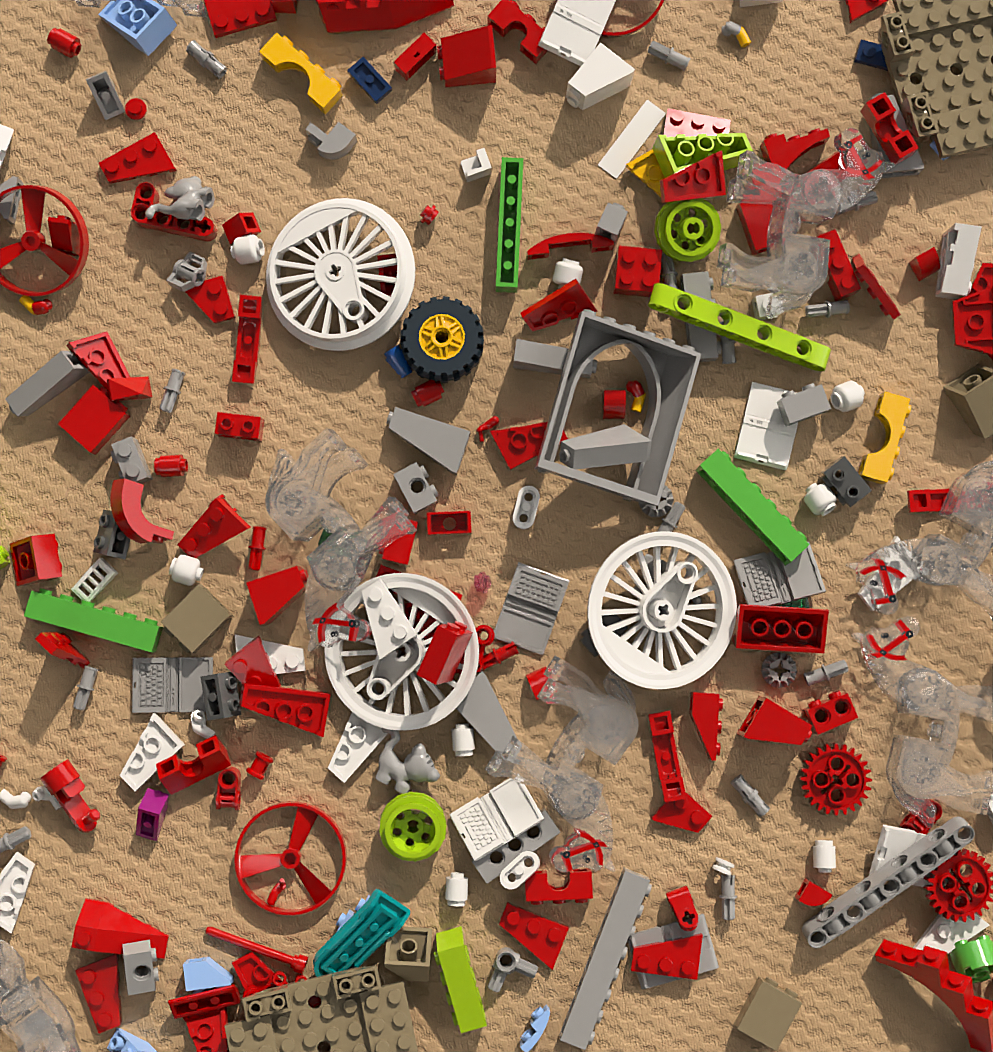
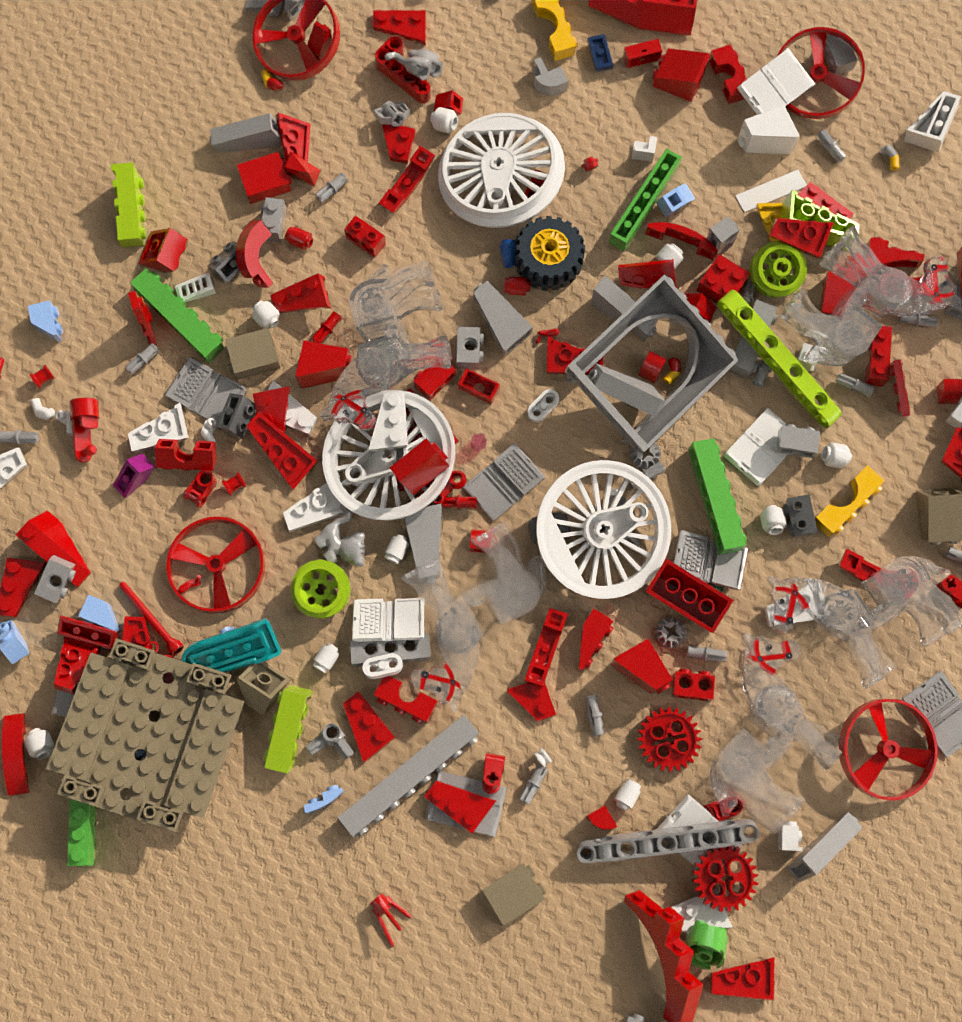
camera: 35 degrees right, 10 degrees down
none -> light blue slope [656,183,695,218]
none -> red slope [684,293,716,323]

